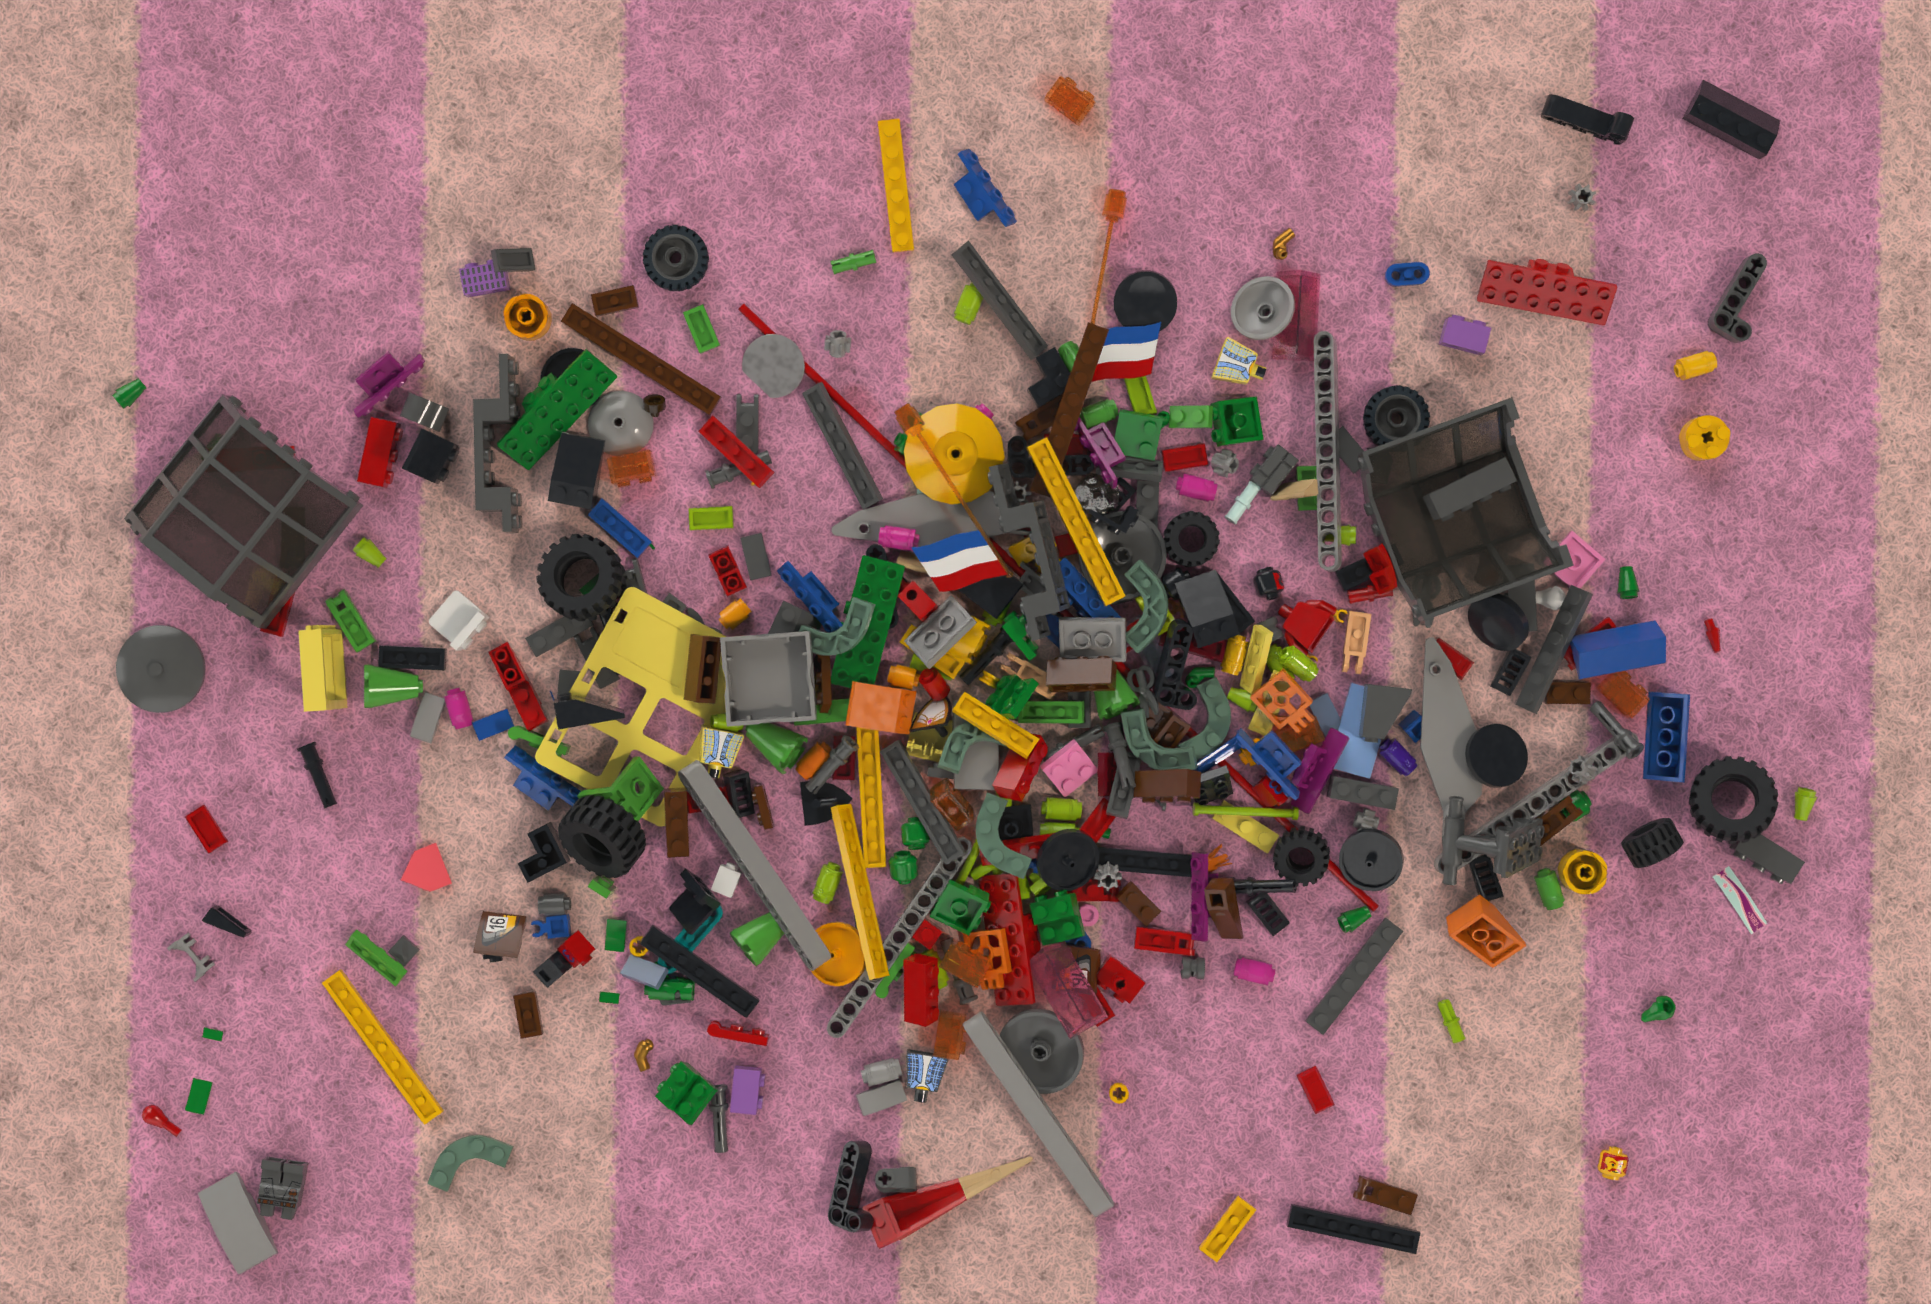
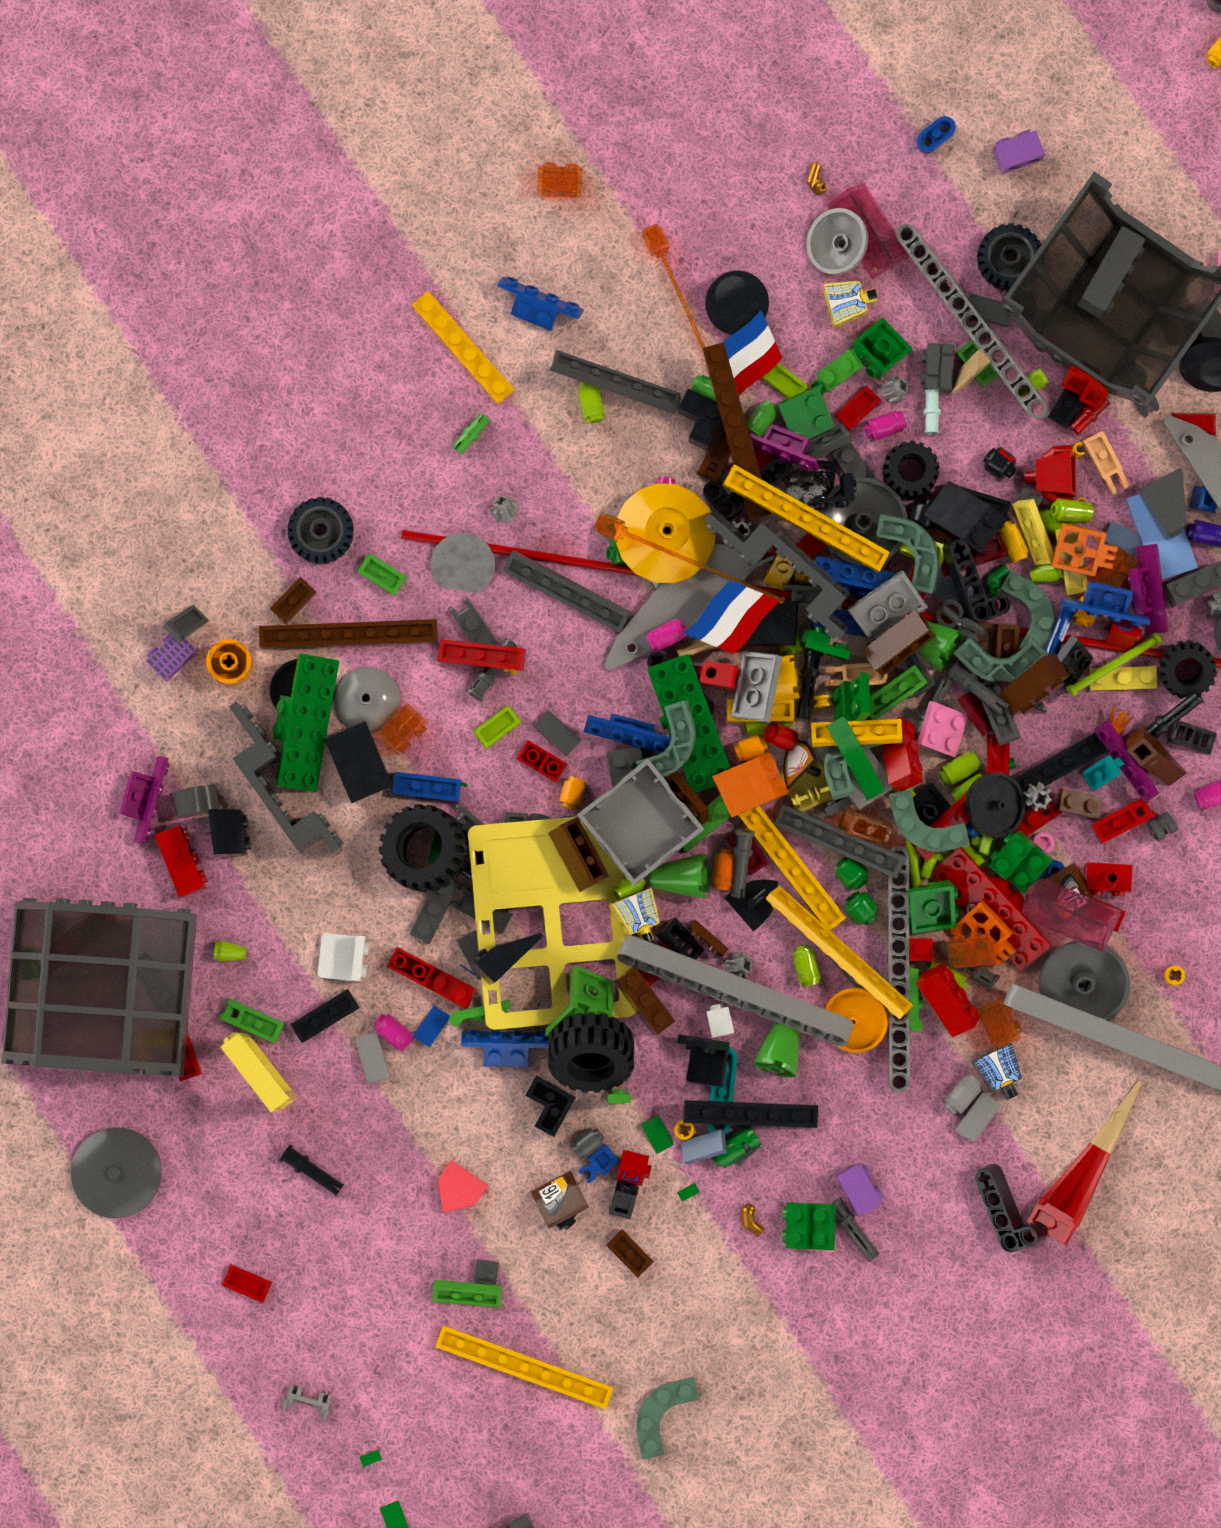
camera: 35 degrees left, 5 degrees down
black slope [202,905,252,938] -> none
bright green cone [364,665,423,708] -> none
dark brown tile [643,394,666,417] -> none
red plate [707,1020,770,1046] -> none
dark grey piece [875,1167,917,1193] -> none
red bracket [1477,259,1618,325] -> none
none -> light grey gear [724,952,752,978]
none -> green sticker [826,716,885,801]
none -> teal plate [1081,755,1124,792]

